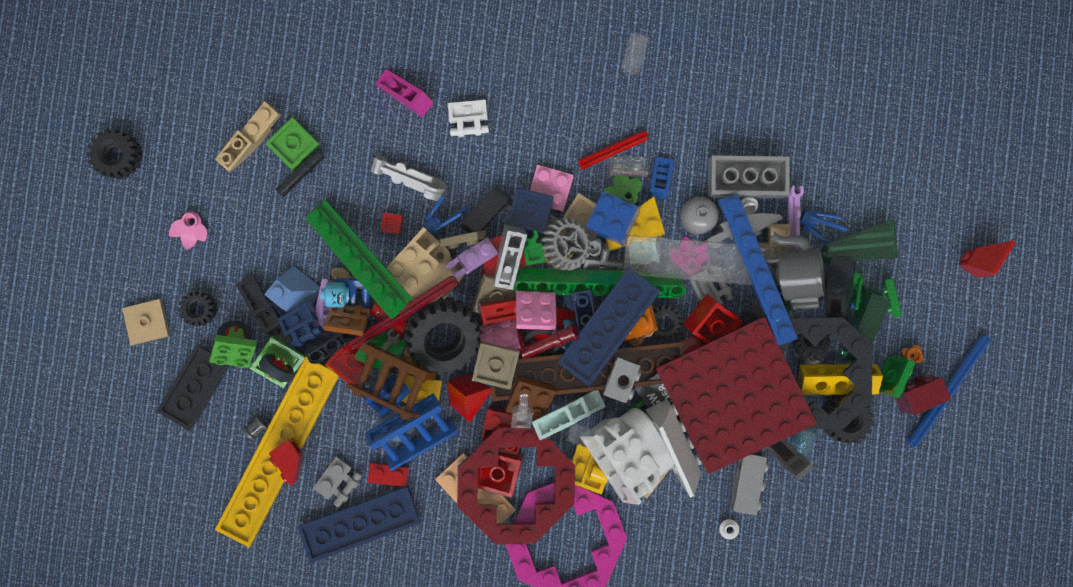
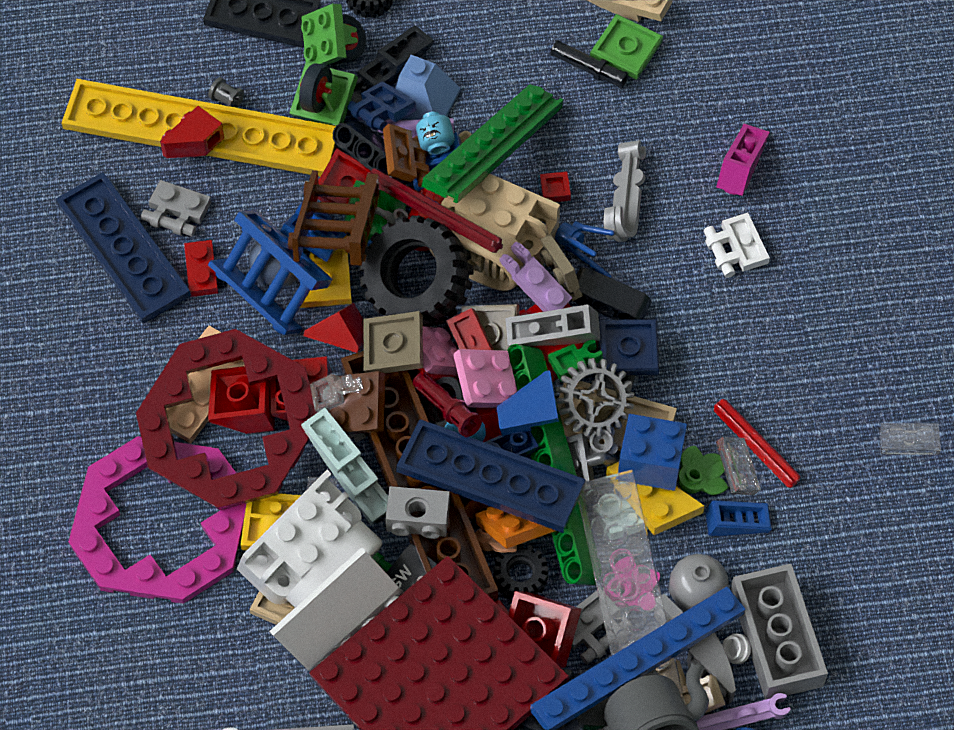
camera: 75 degrees right, 25 degrees down
bright pink plate [530,165,574,212] -> none
none -> blue slope [497,370,559,436]

